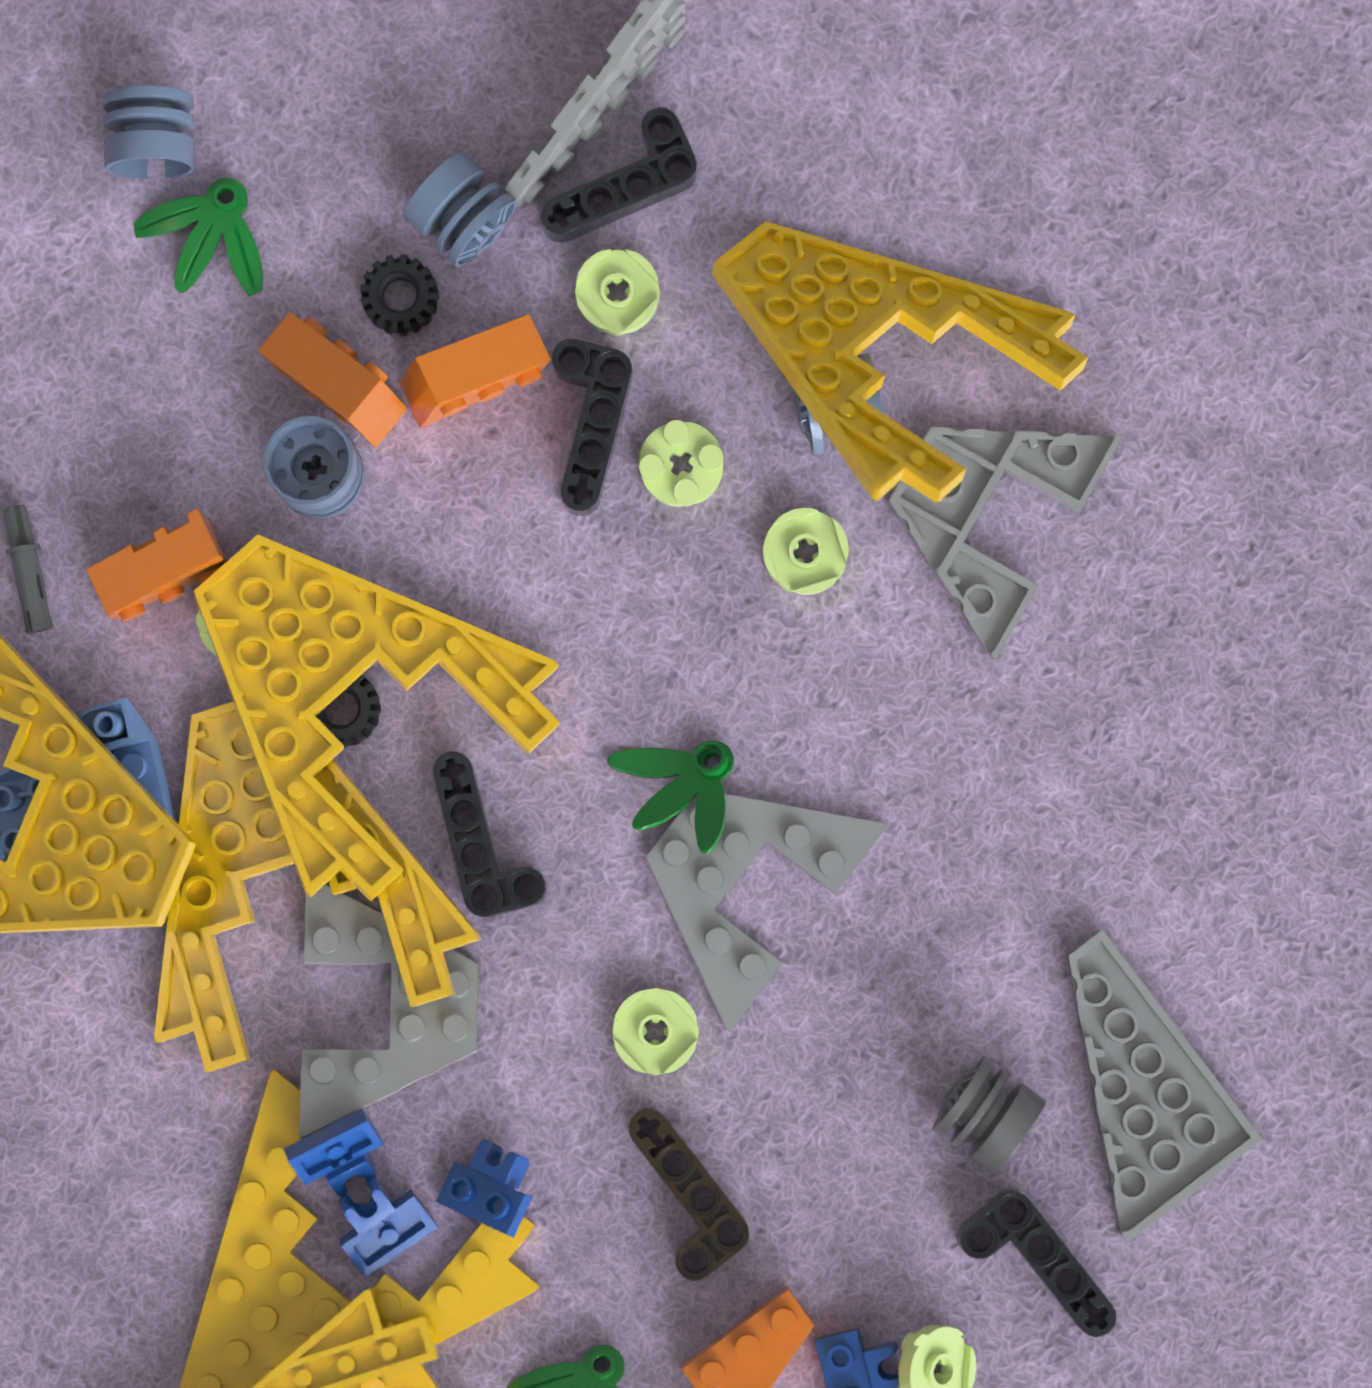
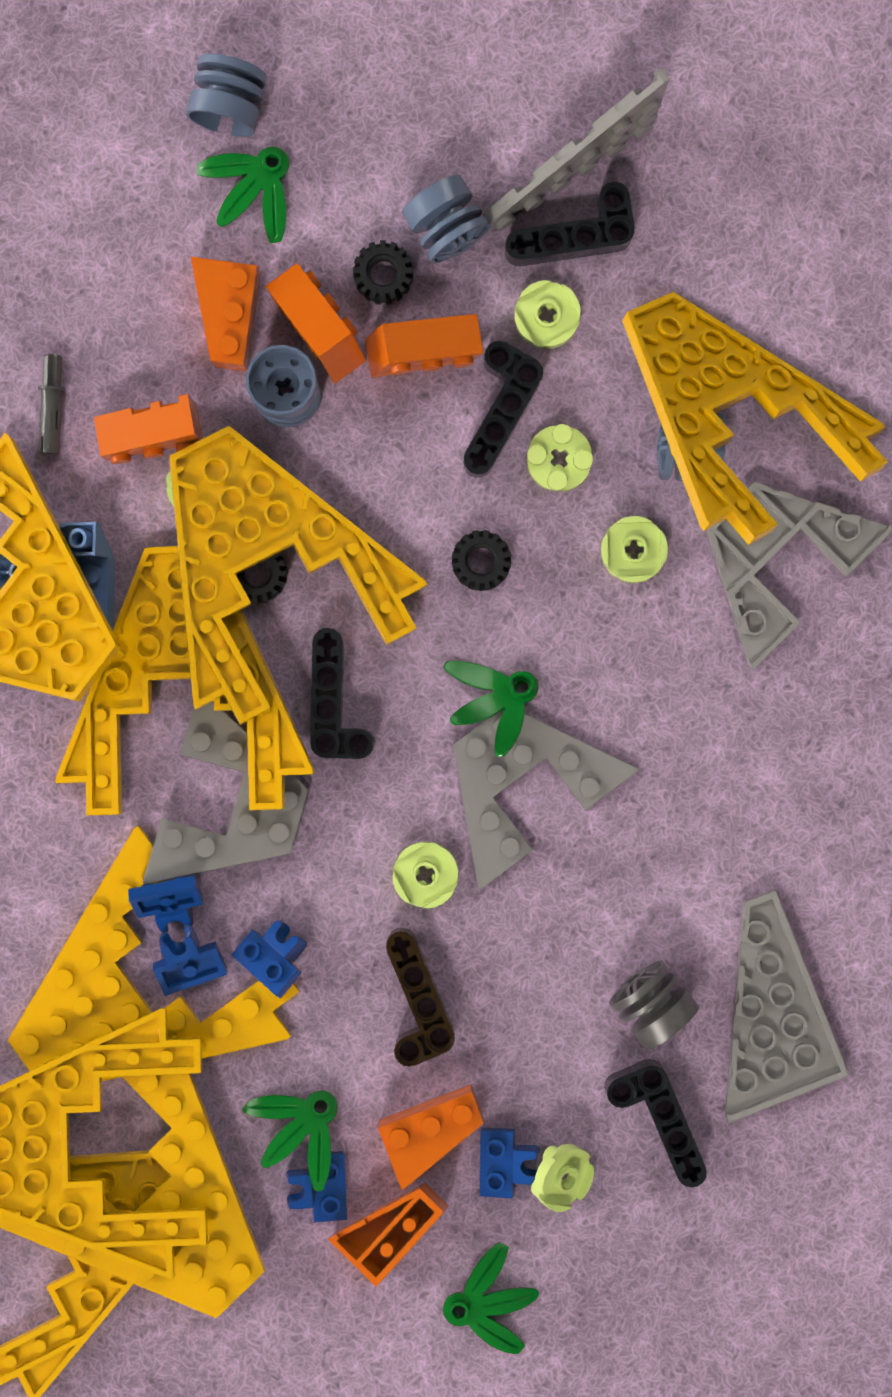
camera: 10 degrees right, 5 degrees up
none -> orange wedge [190,256,261,372]
none -> black tyre [452,530,511,591]

